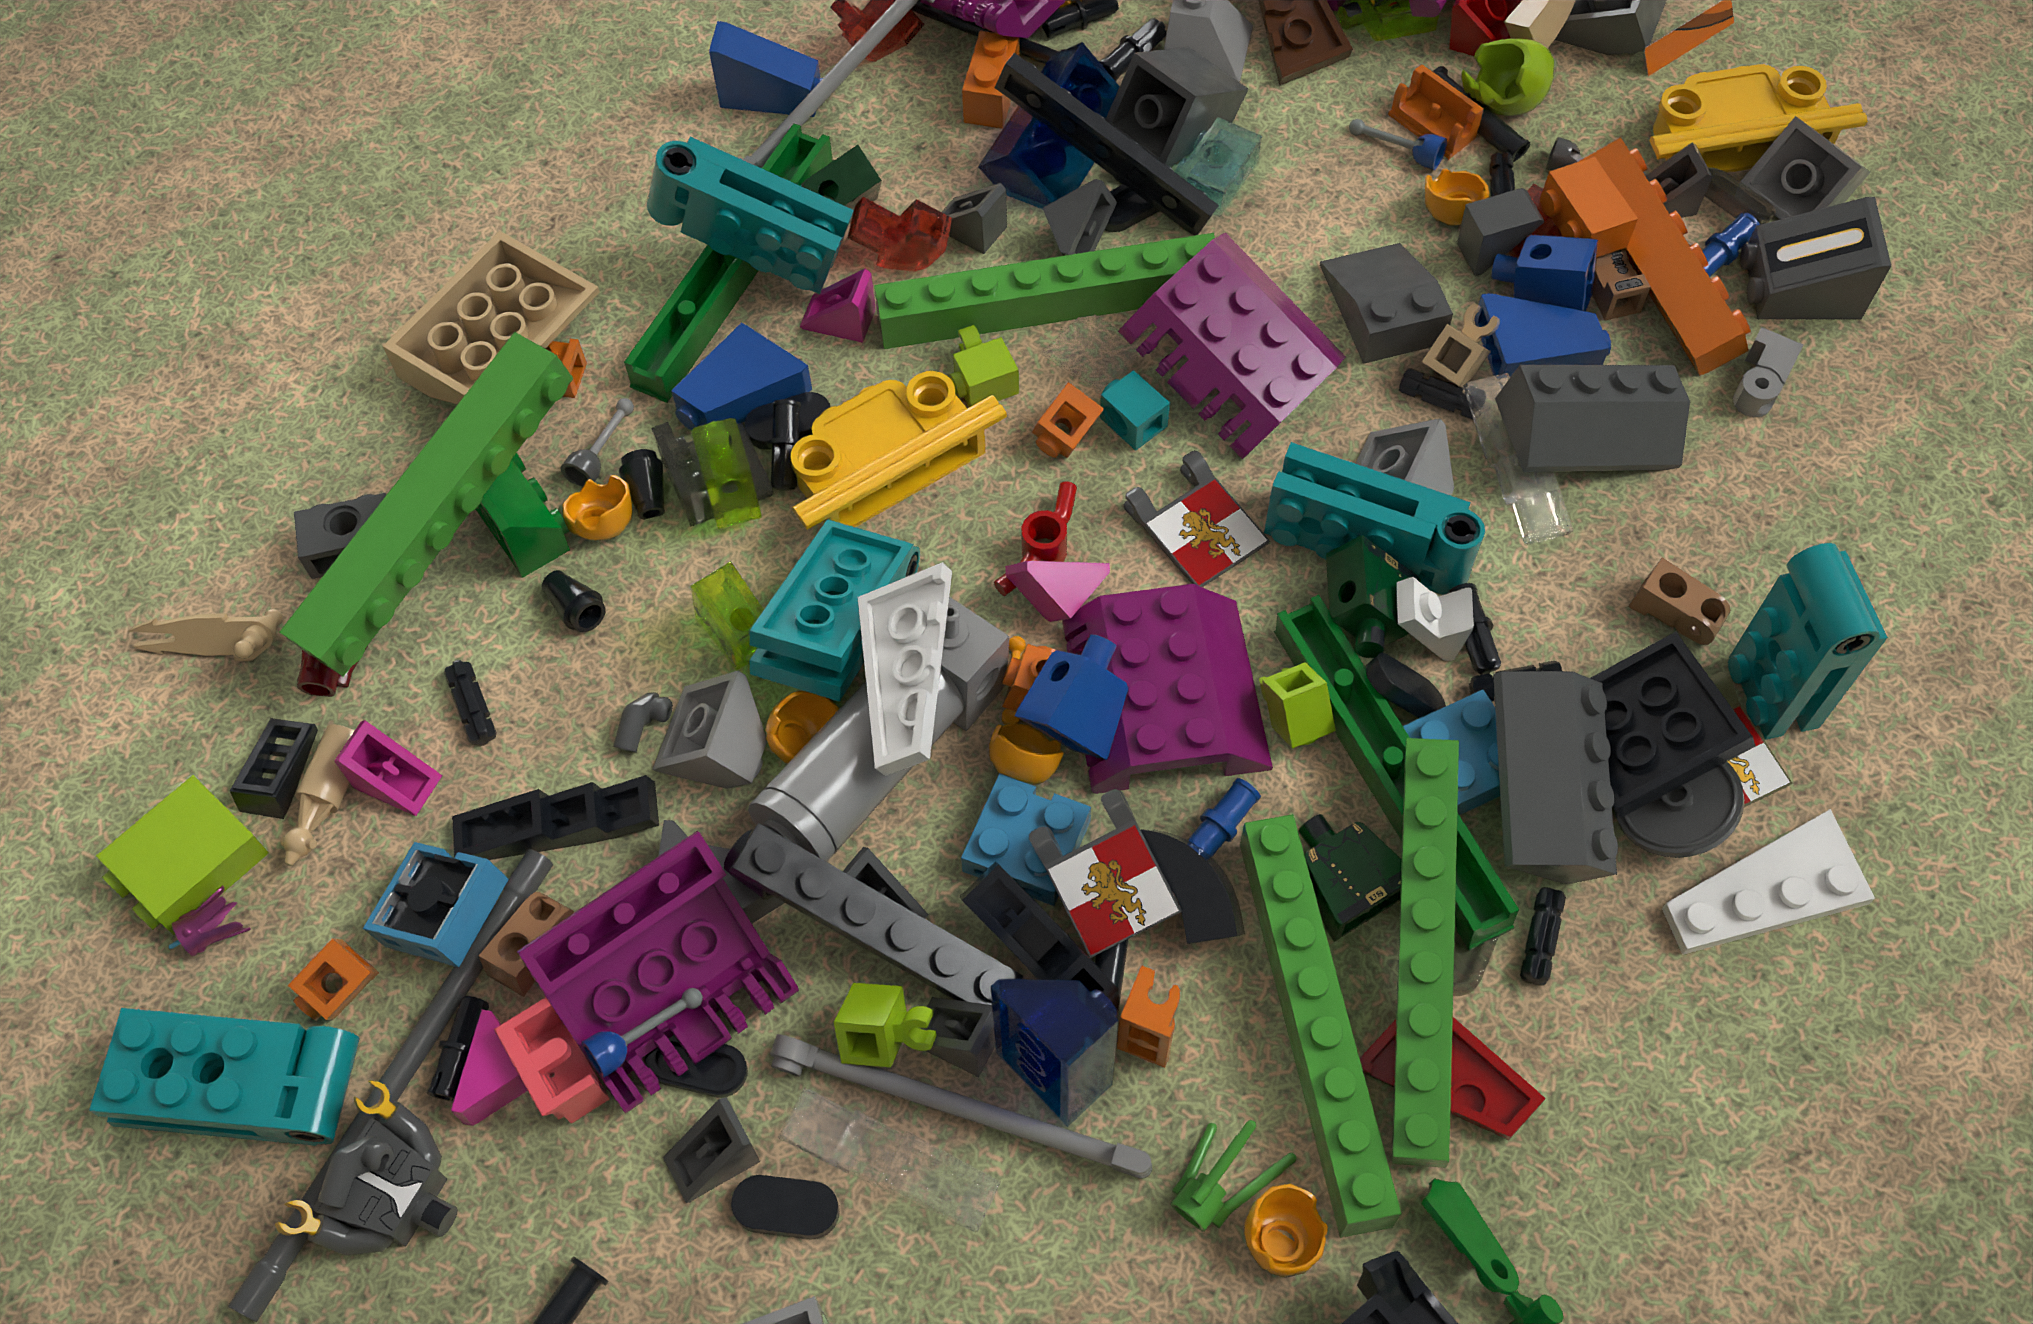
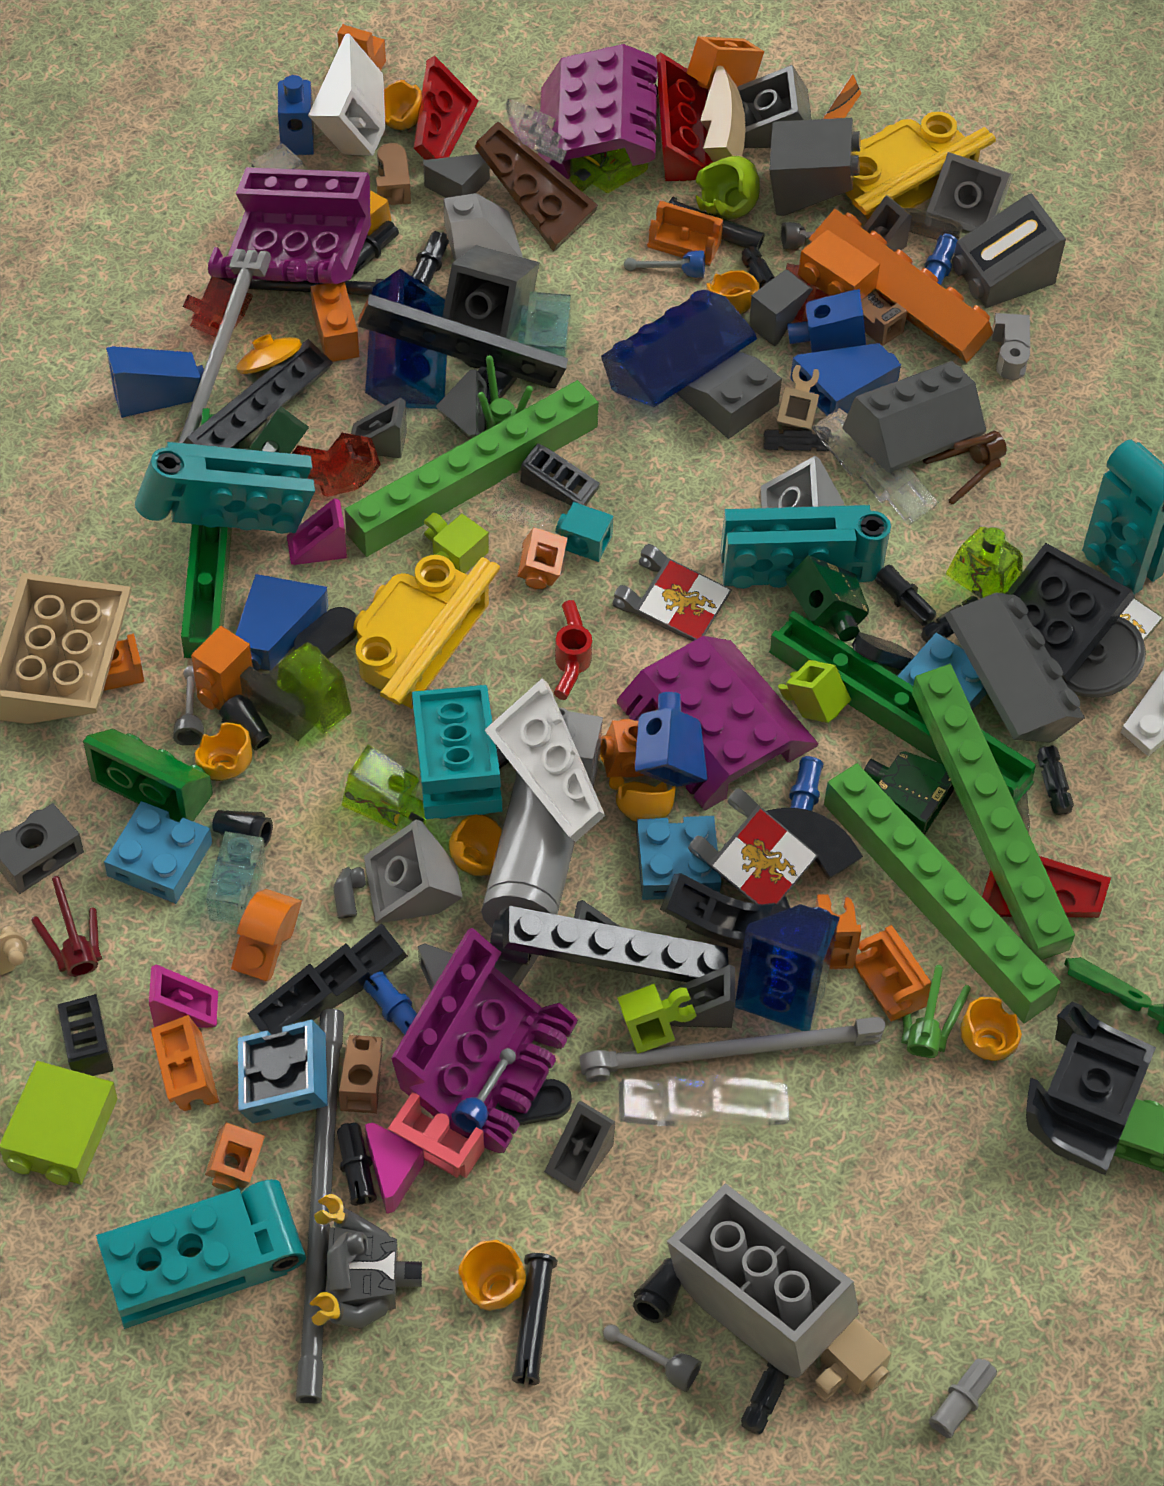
camera: 30 degrees left, 5 degrees down
flat silver piece [168,885,251,956] -> none
bright green brick [279,332,573,677] -> none
tan wheel [280,724,355,866] -> none
black axle [444,660,497,746] -> none
black tile [731,1175,840,1239] -> none
black axle [767,399,801,491] -> none
slope [1005,561,1110,622] -> none
magenta slope [1118,232,1346,459] -> none
white slope [1397,577,1474,661] -> none
medium nougat leg [1628,557,1731,645] -> none
none -> dark azure piece [104,801,212,904]
none -> orange hinge [151,1015,219,1111]
none -> black plate [183,339,333,448]
none -> orange brick [191,626,255,710]
none -> clear light blue brick [206,831,266,925]
none -> orange brick [231,889,302,981]
none -> light orange dish [236,334,302,374]
none -> blue pin [364,972,417,1035]
none -> light orange hair [458,1240,526,1311]
none -> bright green plant [478,355,533,430]
none -> black slope [520,444,600,506]
none -> clear blue slope [601,289,757,407]
none -> dark grey slope [769,118,861,216]
none -> orange hinge [854,925,931,1022]
none -> reddish brown plant [923,431,1007,504]
none -> clear neon green torso [946,527,1023,598]

